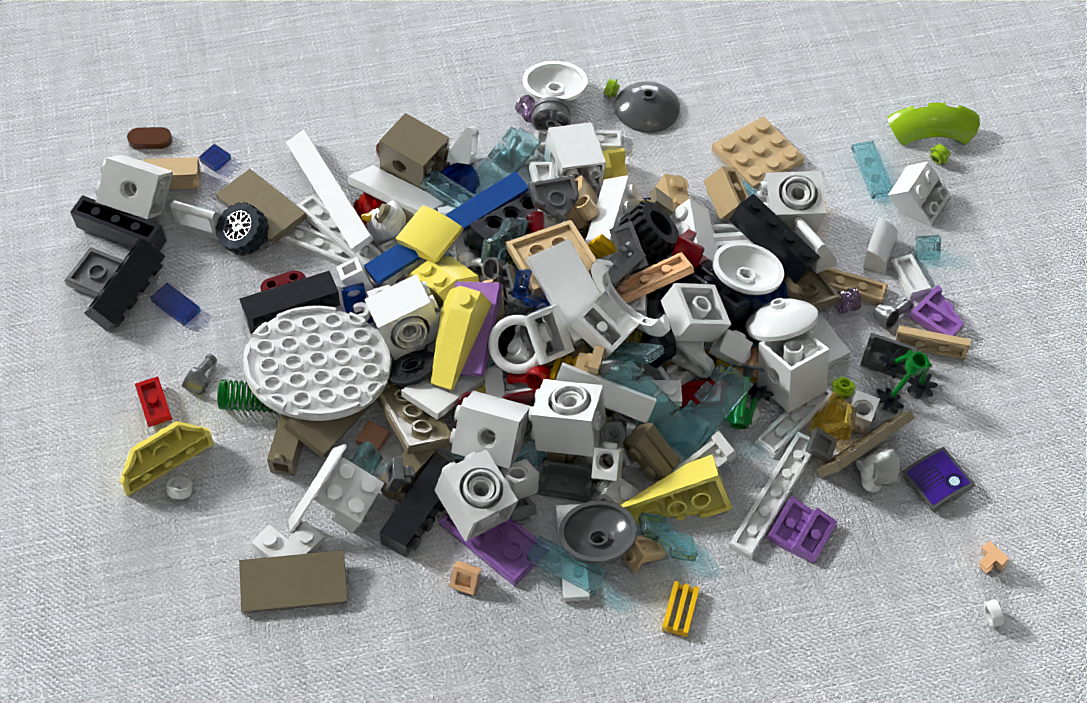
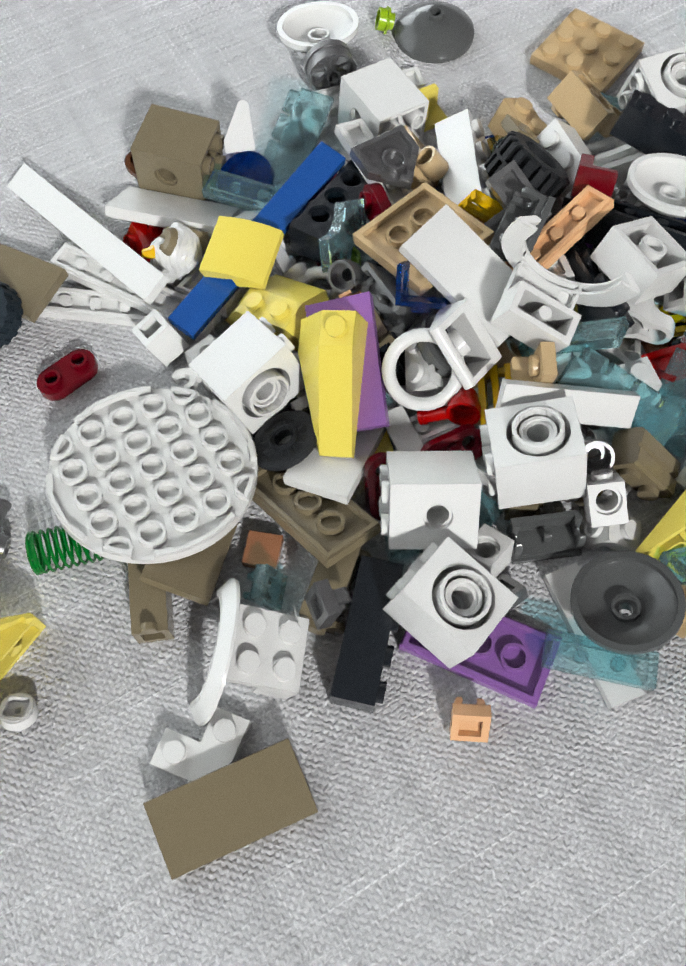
camera: 15 degrees left, 10 degrees up
black brick [239,270,340,334] -> none
clear blue bracket [341,282,373,324] -> none
clear purple wheel [515,95,535,122] -> none

